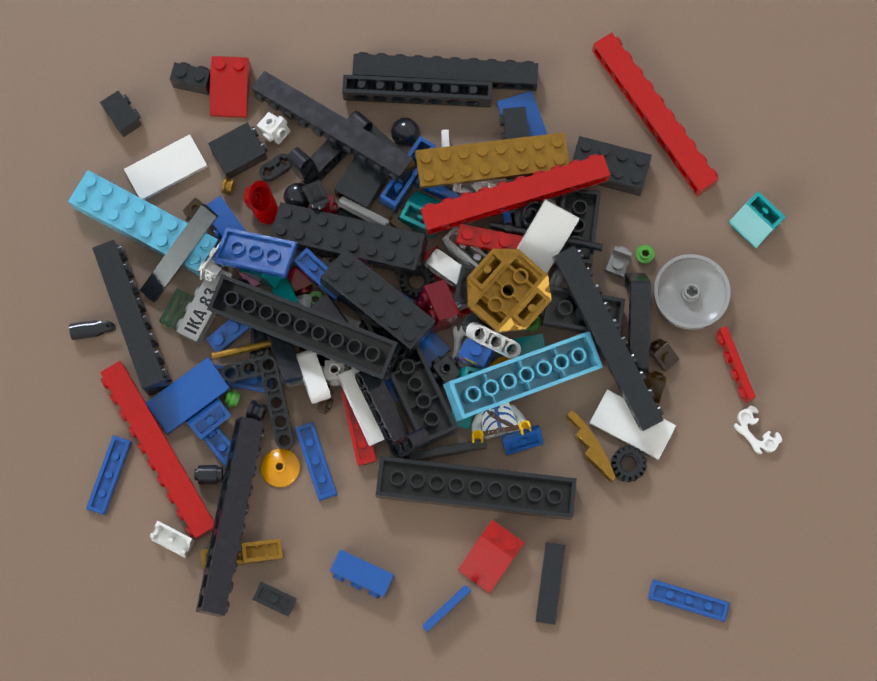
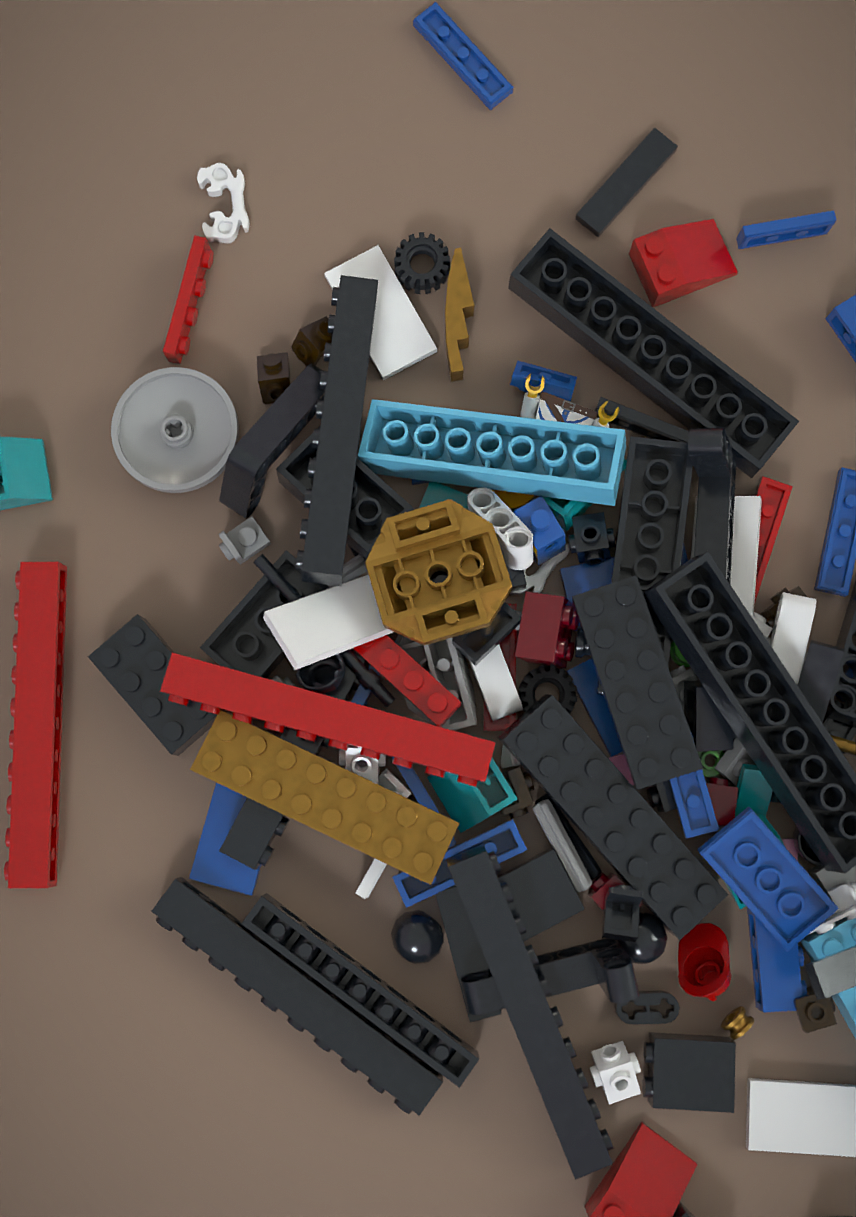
camera: 145 degrees left, 5 degrees up
bright green plate [635,245,655,264] -> none

